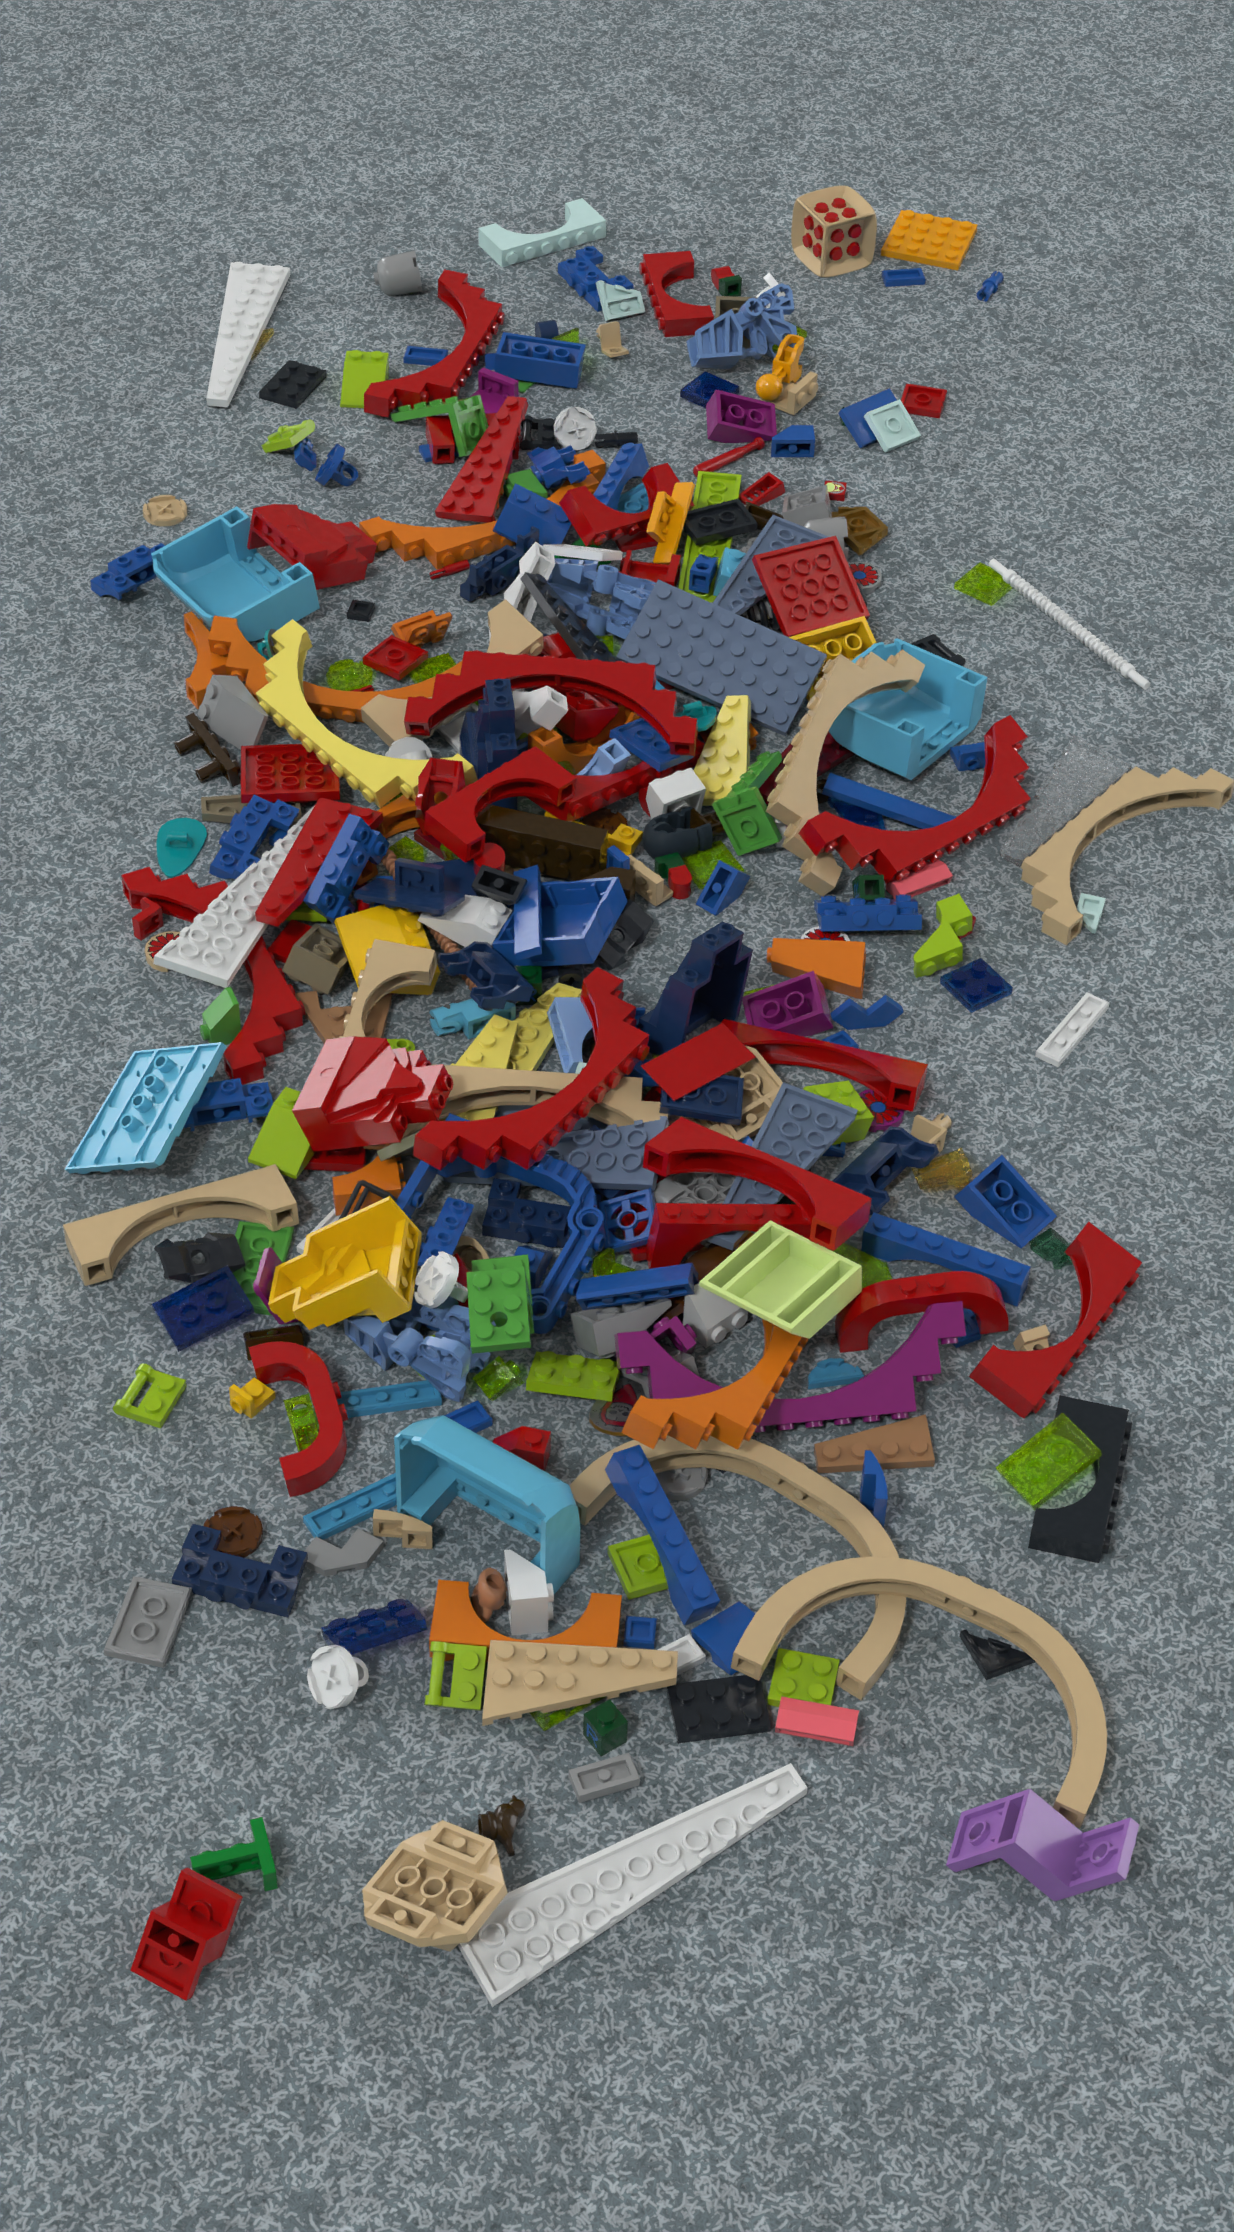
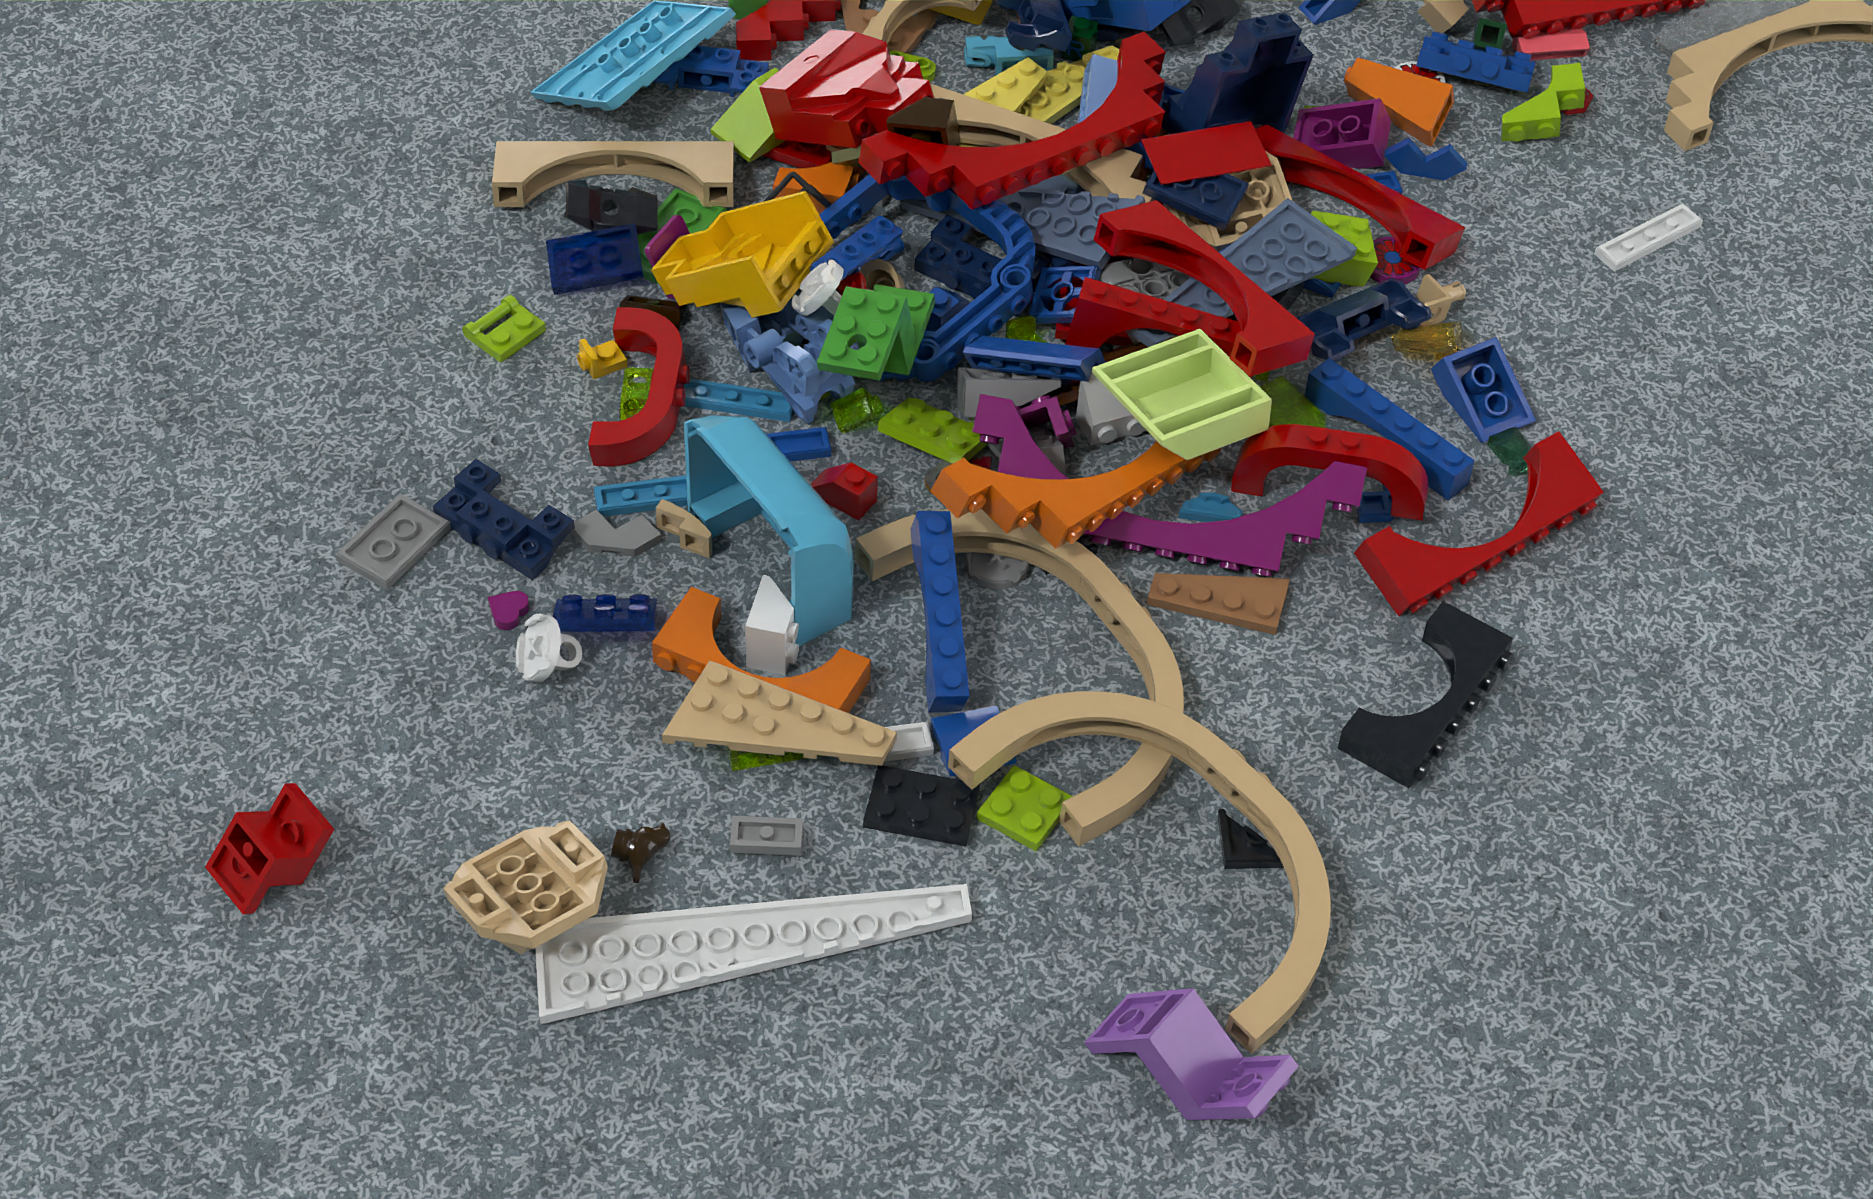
camera: 20 degrees right, 5 degrees up
green bracket [190,1817,278,1892] -> none
reddish brown tile [204,1506,263,1558] -> none
lime plate [424,1641,488,1711] -> none
nougat piece [471,1567,507,1623] -> none
dark green brick [583,1699,628,1757] -> none
lime plate [607,1534,668,1600] -> none
blue tile [623,1616,657,1649] -> none
coral piece [775,1696,859,1746] -> none
blue slope [860,1450,888,1528] -> none
clear blue plate [940,958,1013,1013] -> none
clear neon green tile [995,1413,1102,1511] -> none
tan tile [1013,1324,1050,1351] -> none
light aqua slope [1077,893,1106,934] -> none
none -> magenta tile [487,591,529,630]
none -> dark brown slope [886,97,961,146]

